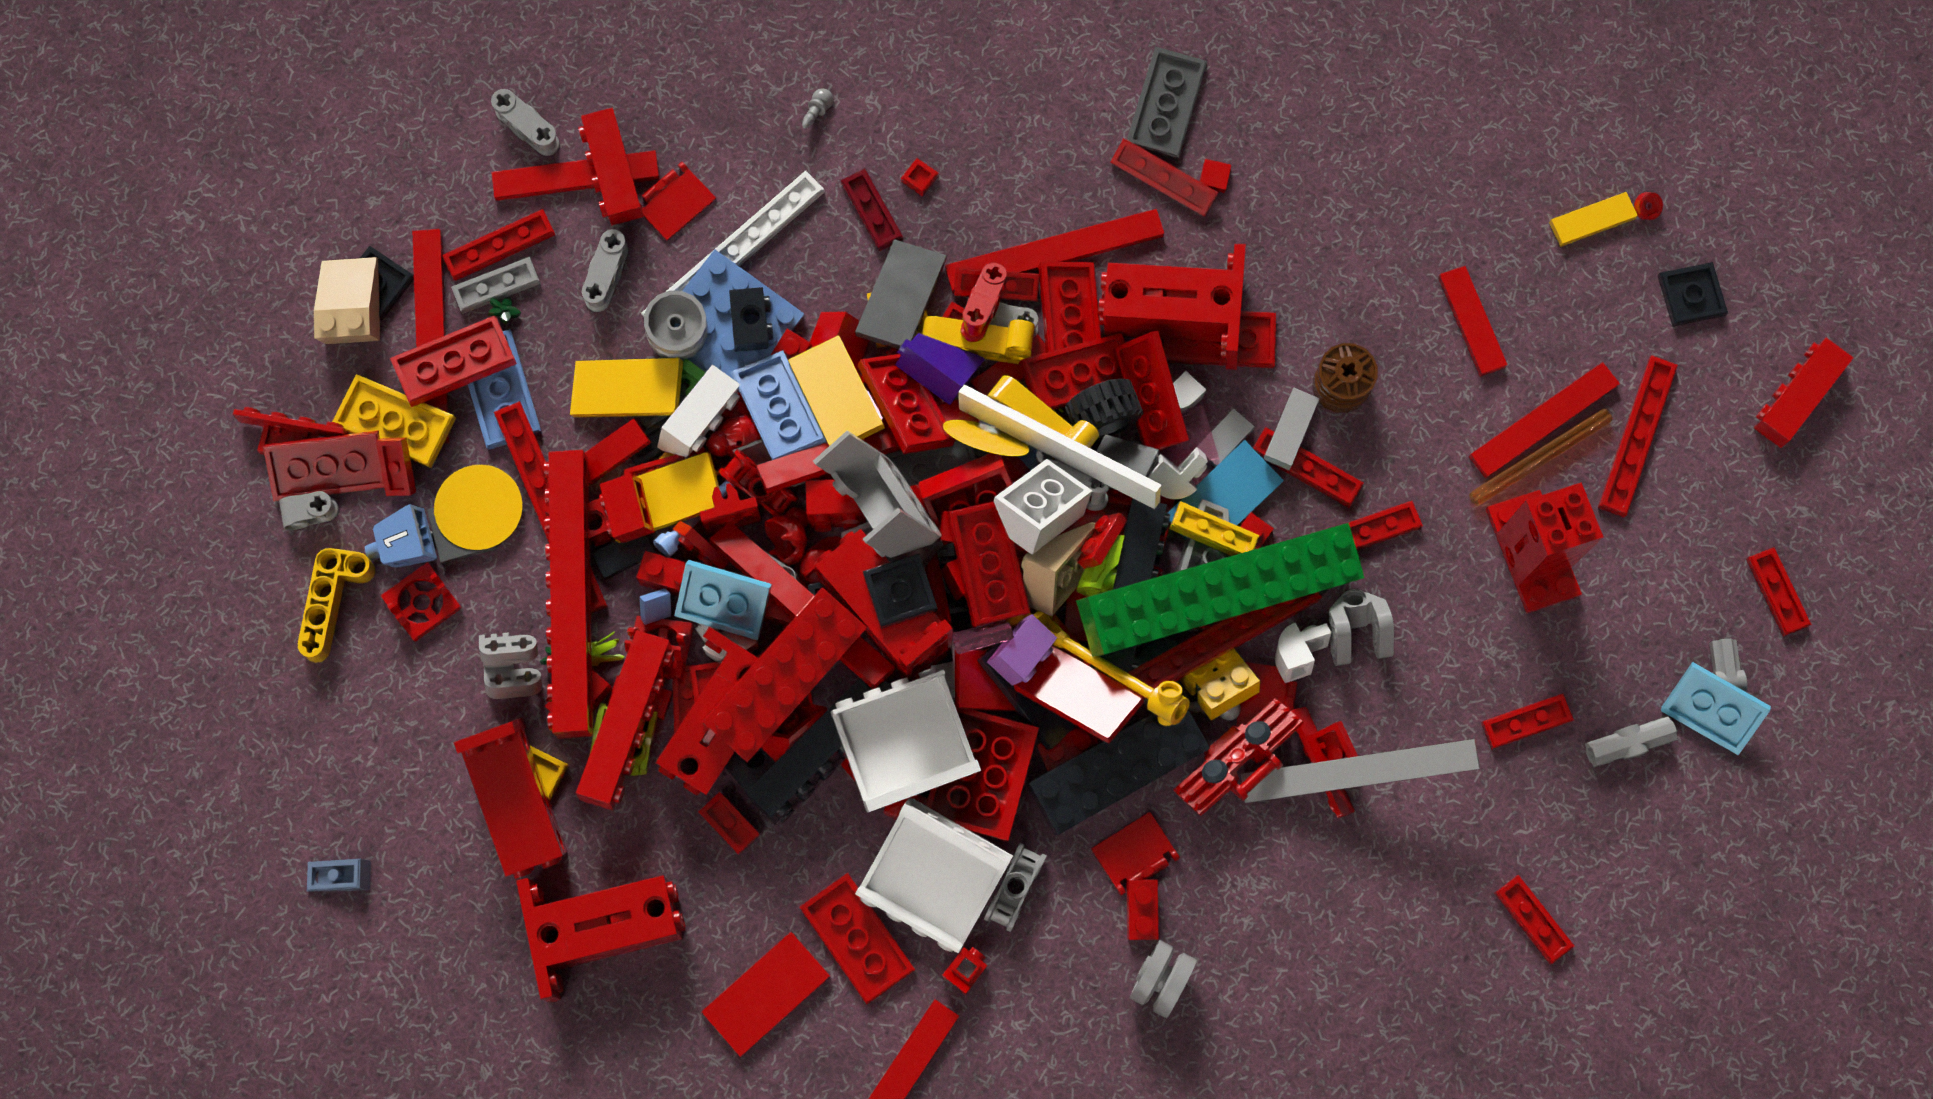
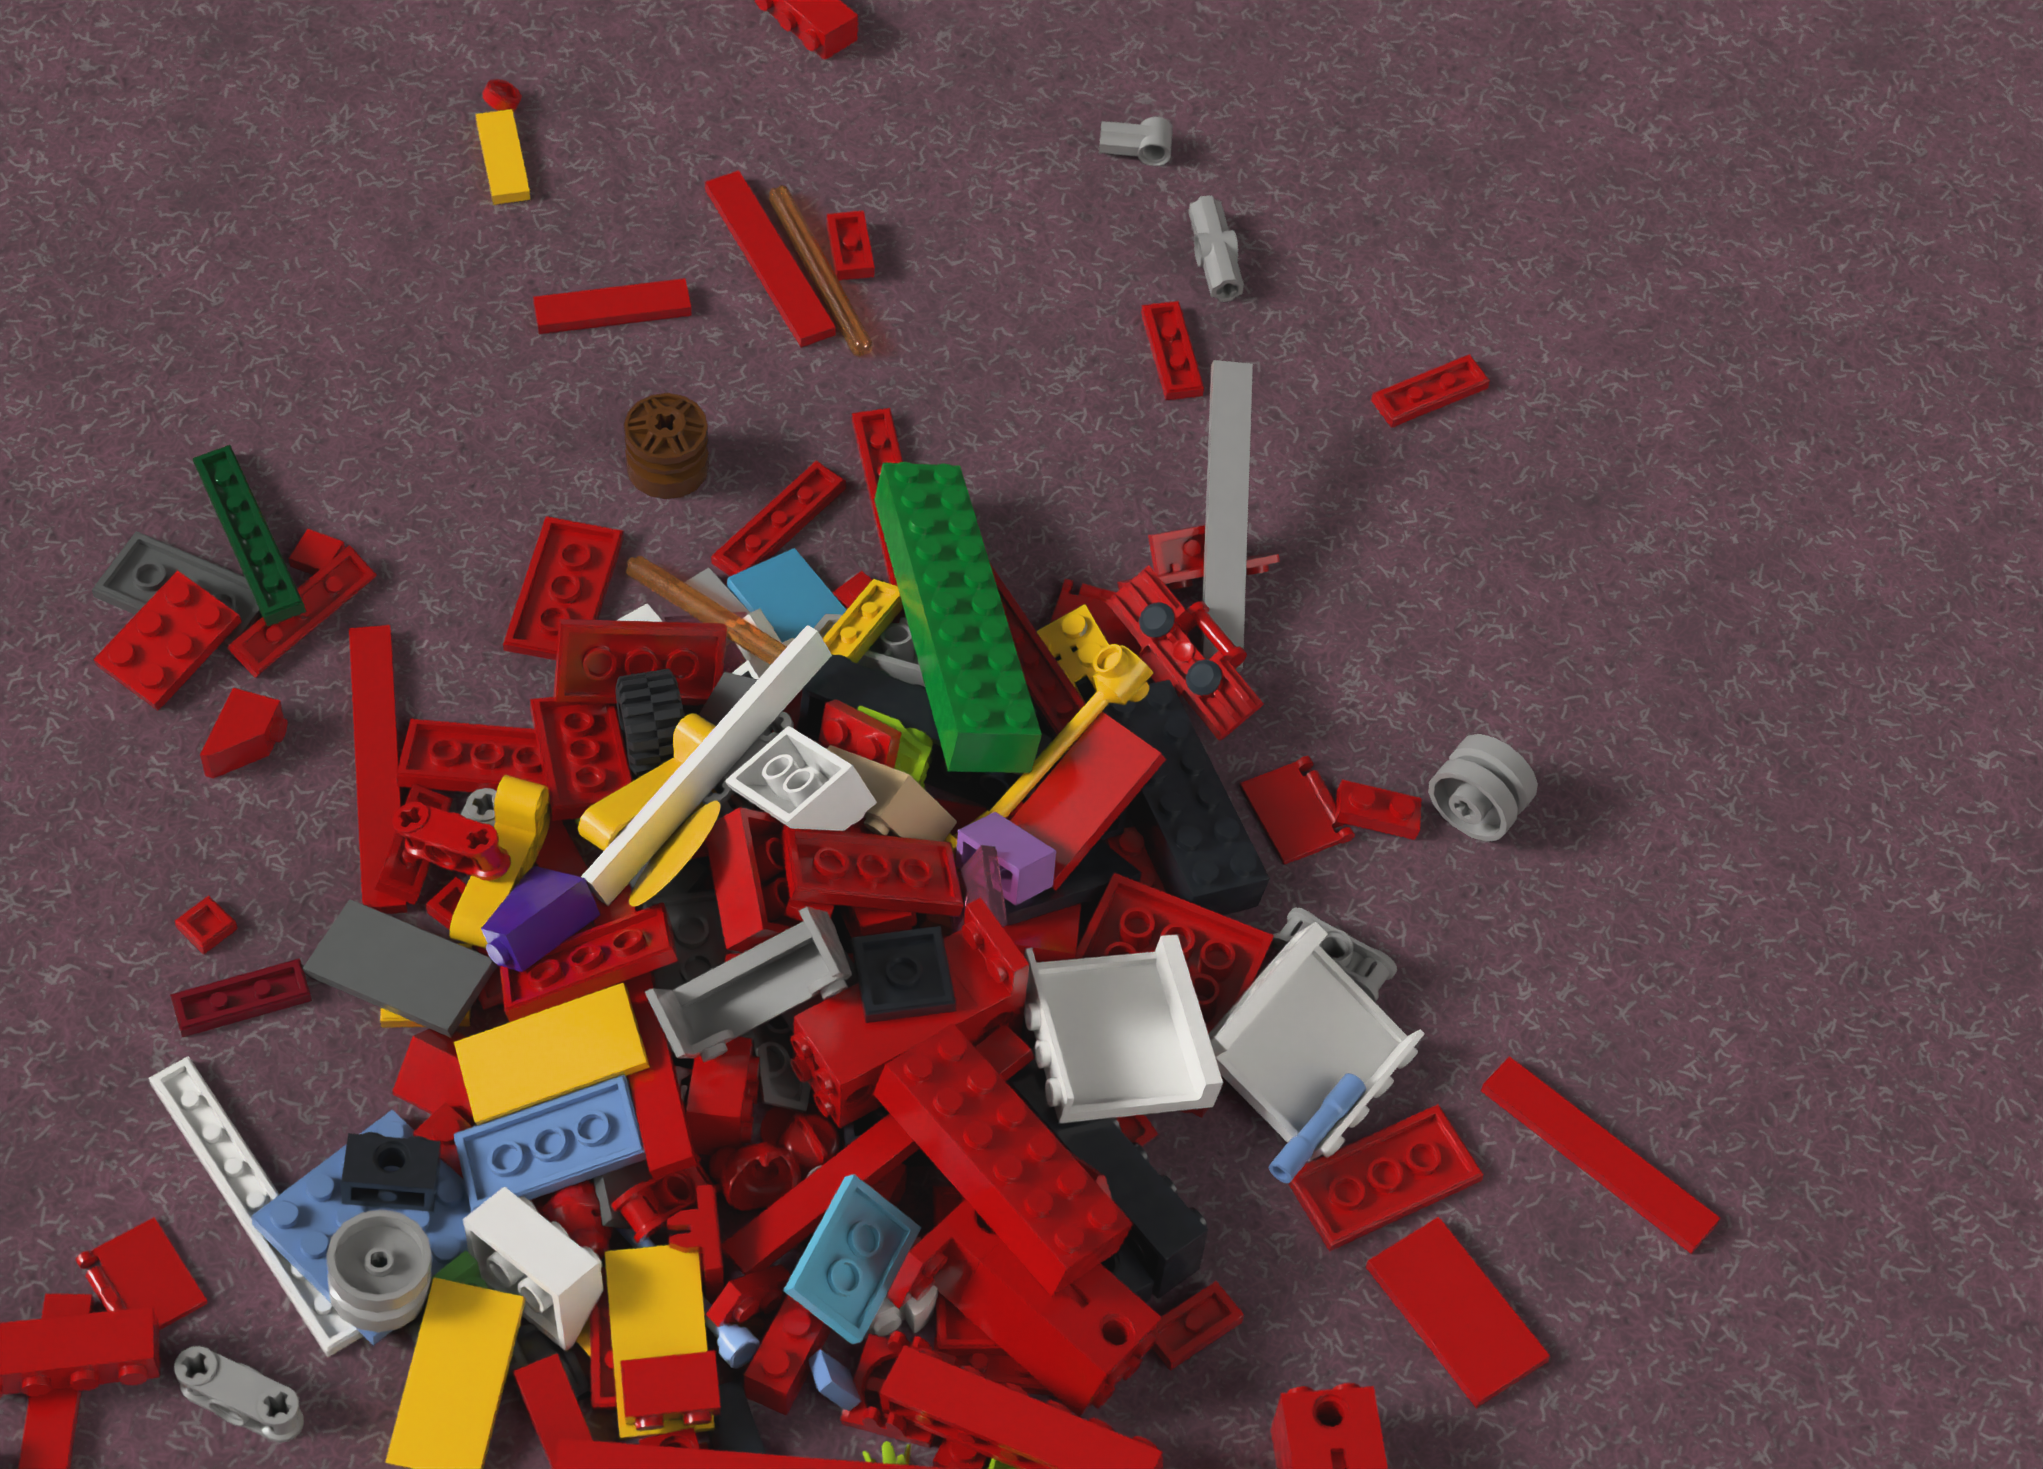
camera: 85 degrees left, 20 degrees down
light grey bar [802,88,833,128] -> none
red window [942,947,987,996] -> none
red brick [1098,244,1246,370] -> none
light grey tile [1263,388,1319,470] -> none
white brick [1275,623,1331,683] -> none
light grey piece [1329,589,1394,666] -> none
red brick [1486,482,1604,614] -> none
red tile [1598,355,1678,518] -> none
black tile [1657,262,1728,327] -> none
medium azure plate [1661,662,1771,755] -> none
red tile [1746,547,1812,637] -> none
none -> red plate [93,570,242,711]
none -> dark green tile [192,445,306,627]
none -> red slope [200,688,288,779]
none -> clear orange axle [626,556,787,665]
none -> red plate [826,210,875,281]
none -> medium blue piece [1269,1073,1366,1183]

